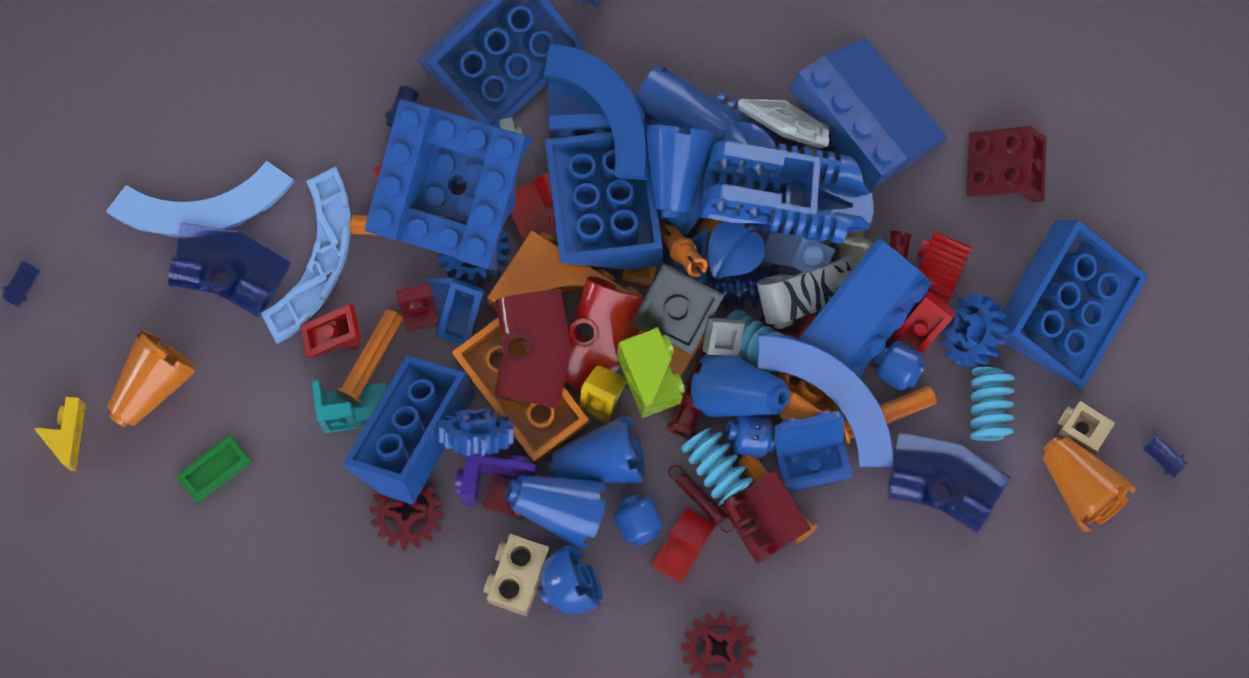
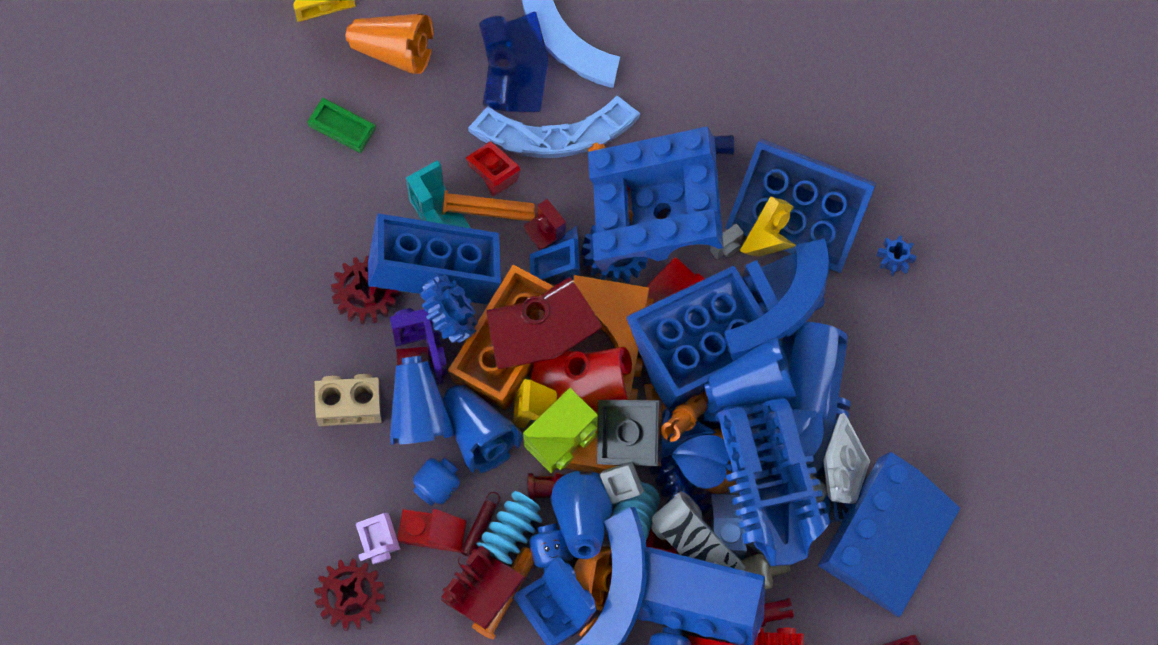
camera: 65 degrees right, 5 degrees down
blue cylinder [538,543,603,615] -> none
none -> lavender bracket [356,513,400,565]
none -> yellow slope [740,196,796,257]

